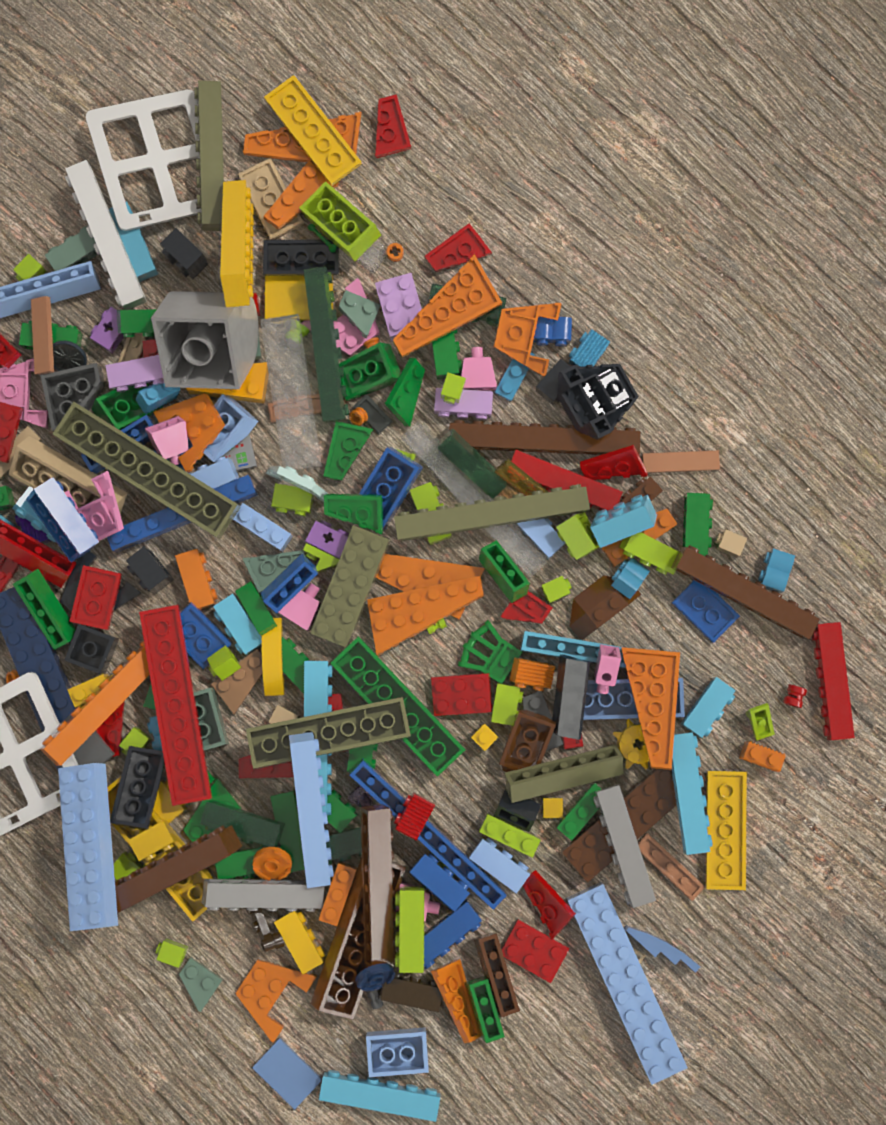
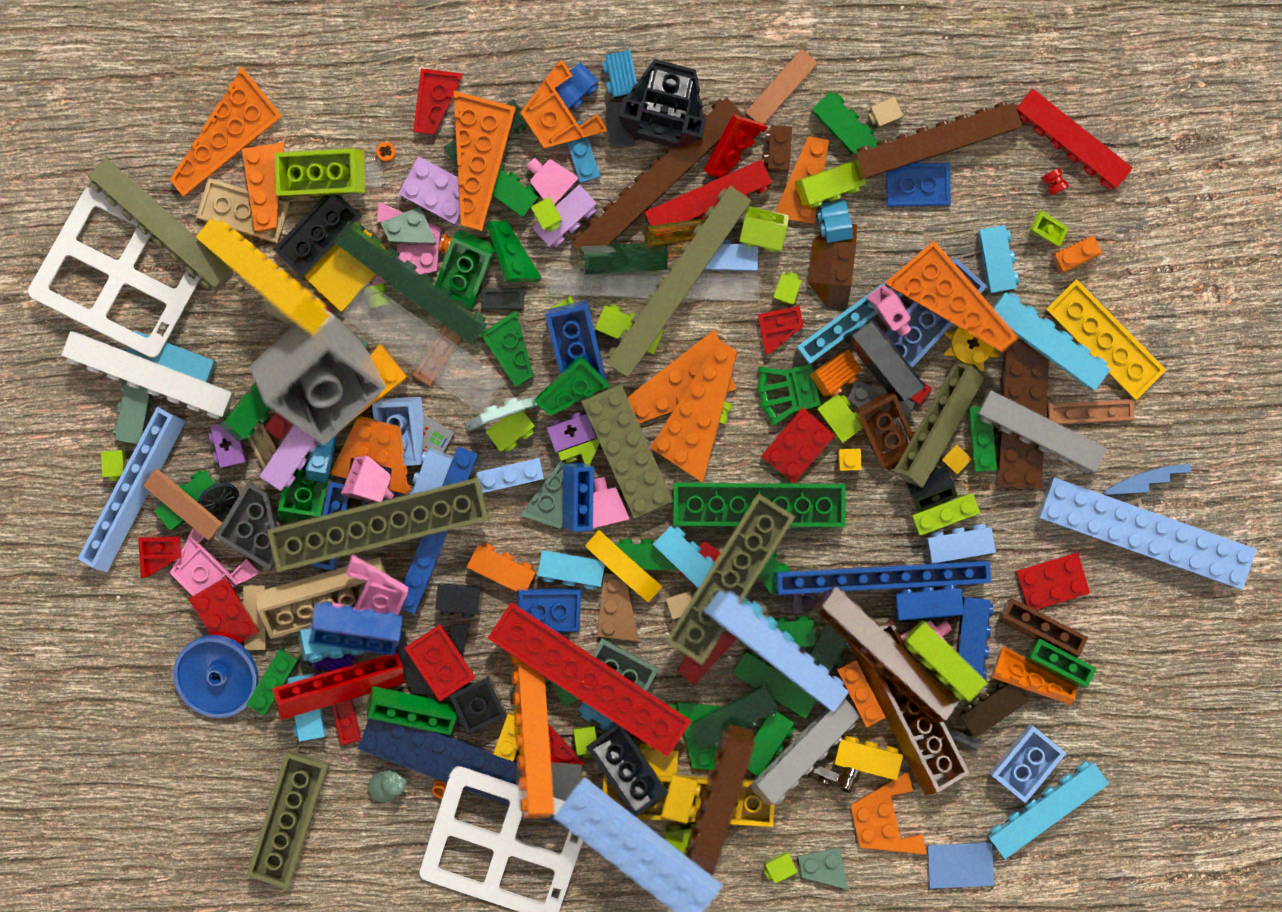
camera: 45 degrees left, 5 degrees up
black brick [160,228,208,280] -> none
lime brick [207,645,241,681] -> none
green tile [235,581,277,636] -> none
orange tile [252,847,292,881] -> none
yellow plate [264,75,362,186] -> none
green hinge [308,224,336,252] -> none
orange bush [349,407,368,426] -> none
dark blue tile [355,963,395,991] -> none
red wing [375,94,411,159] -> none
red brick [393,792,435,841] -> none
green brick [479,540,530,603] -> none
red wing [522,870,576,940] -> none
medium azure brick [590,495,657,548] -> none
dark azure brick [758,548,795,593] -> none

